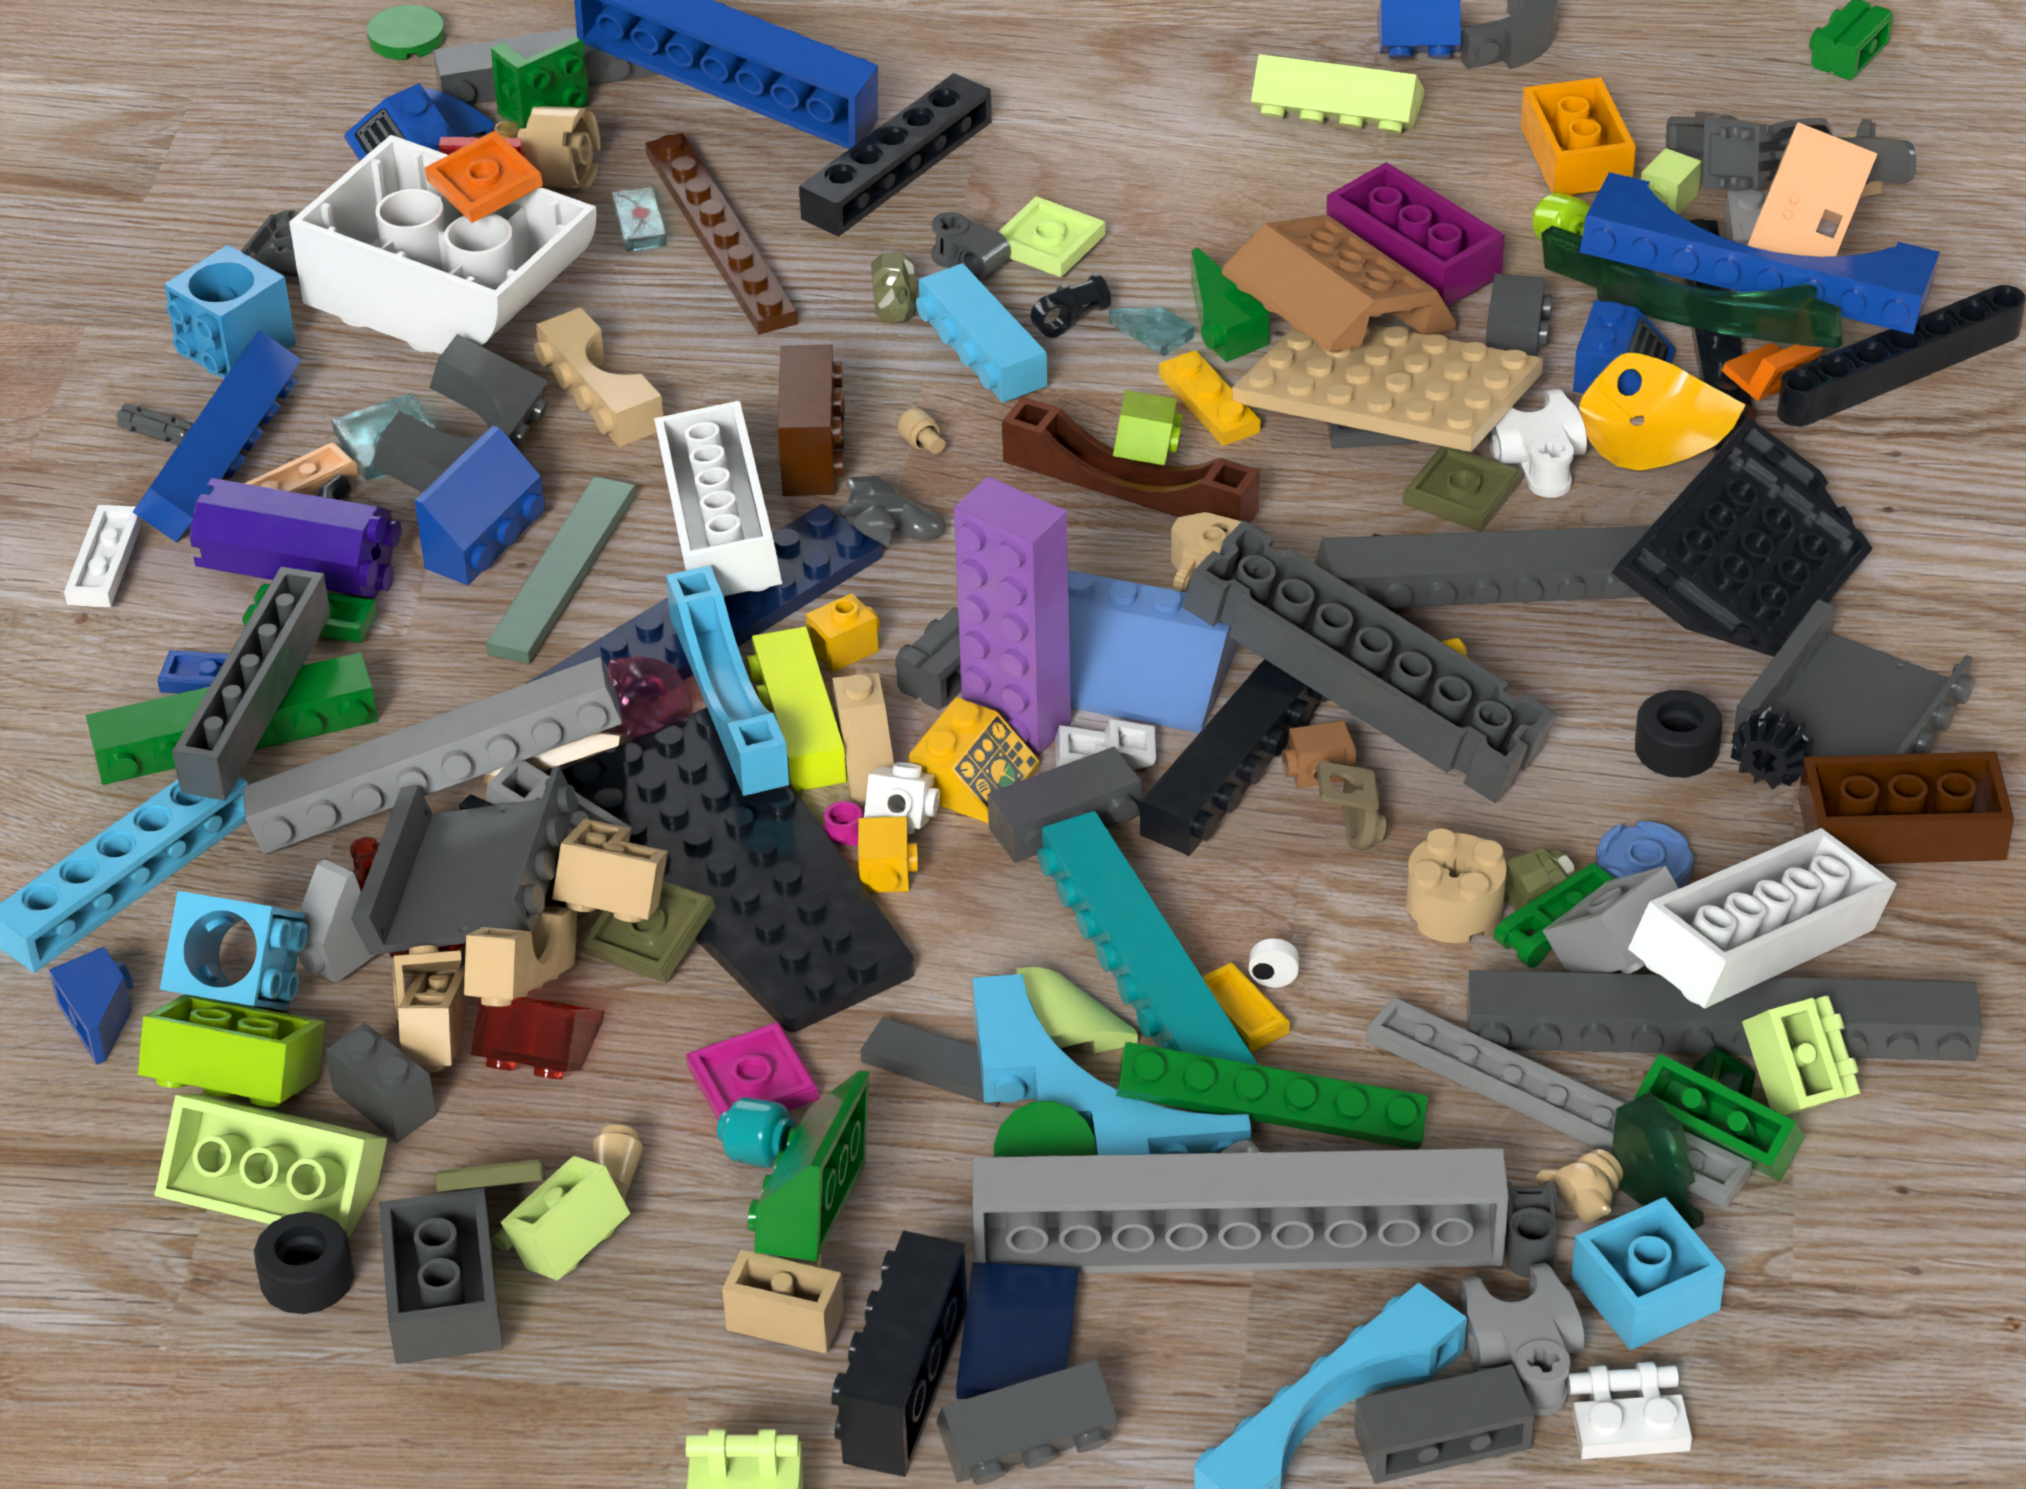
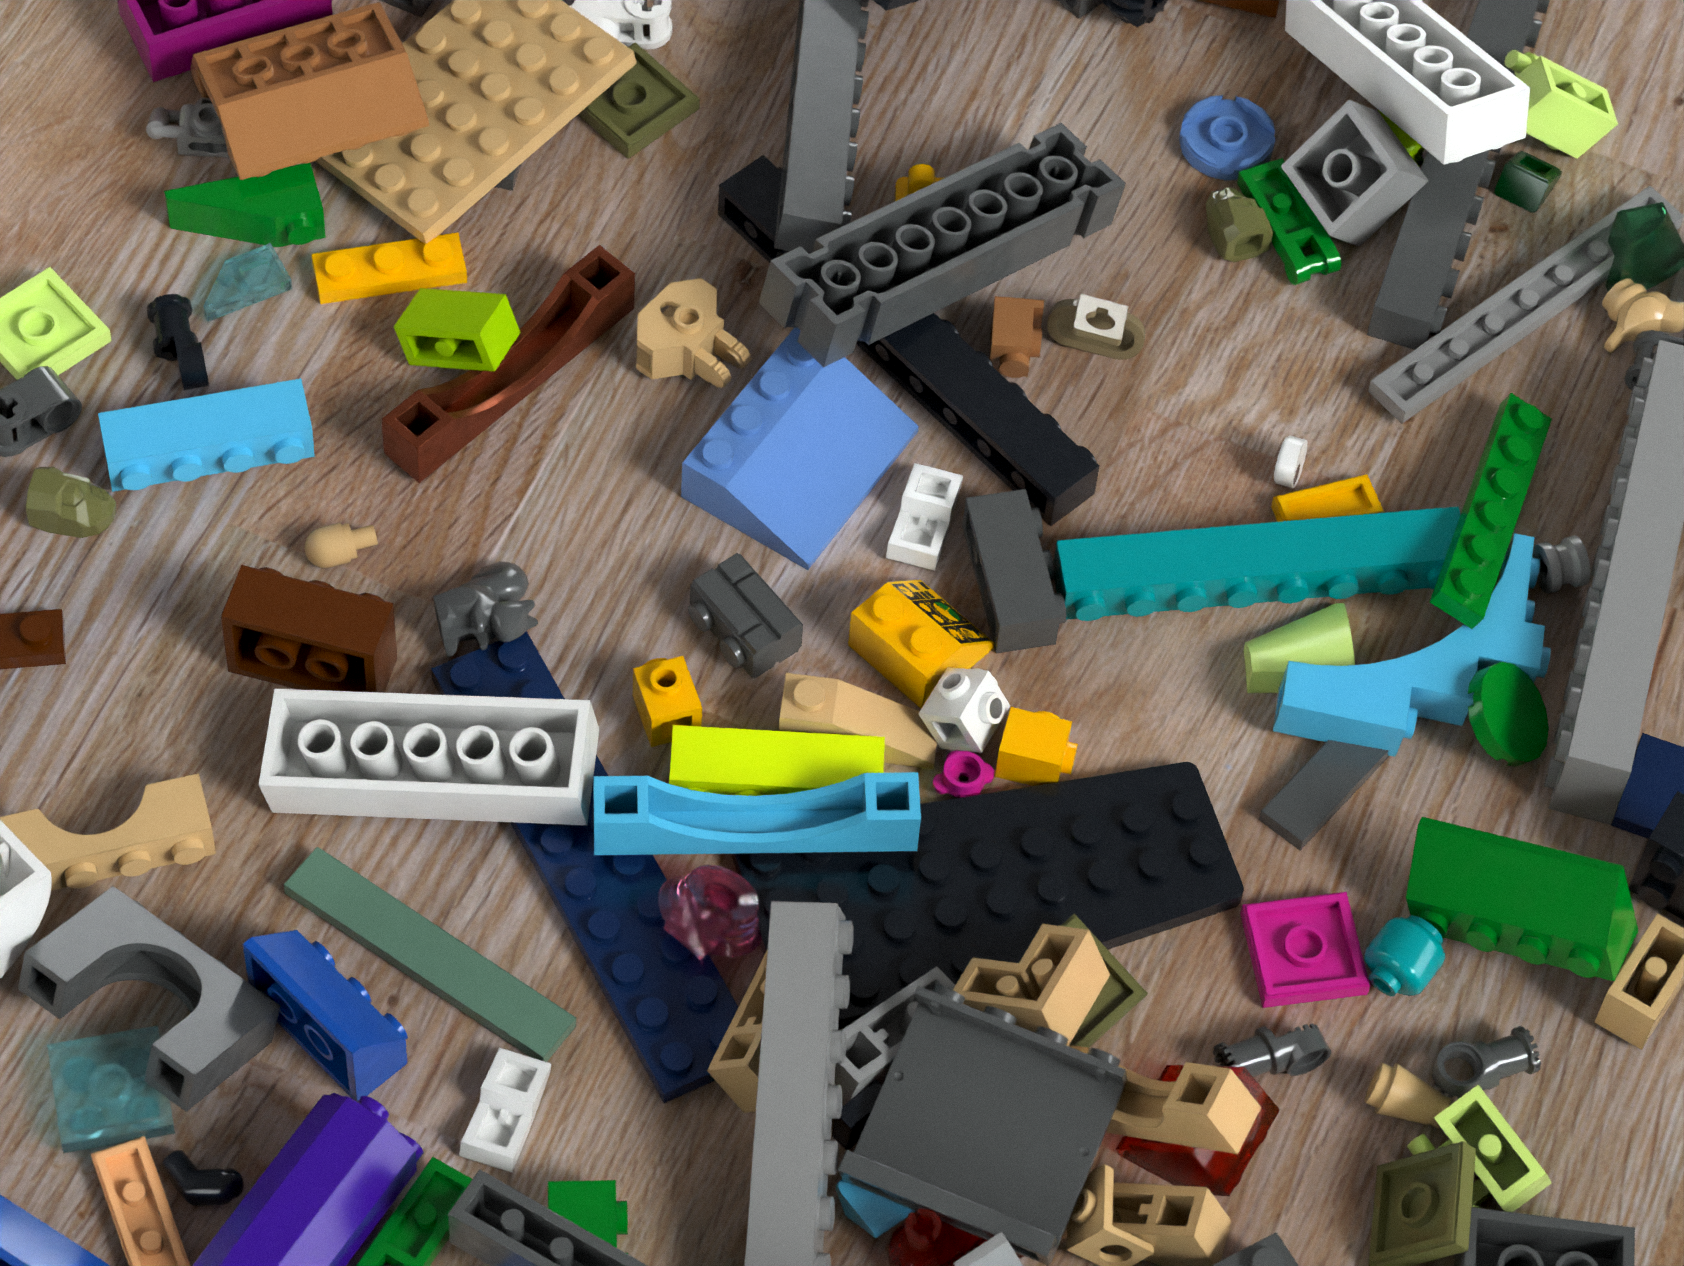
camera: 80 degrees left, 15 degrees up
medium lavender brick [954,476,1071,756] -> none
tan brick [1406,828,1507,944] -> none
green brick [1634,1053,1805,1182] -> none
black tyre [1635,690,1722,778] -> none
none -> white slope [459,1048,551,1172]
none -> dark grey connector [1213,1024,1331,1083]
none -> dark grey connector [1432,1026,1541,1099]

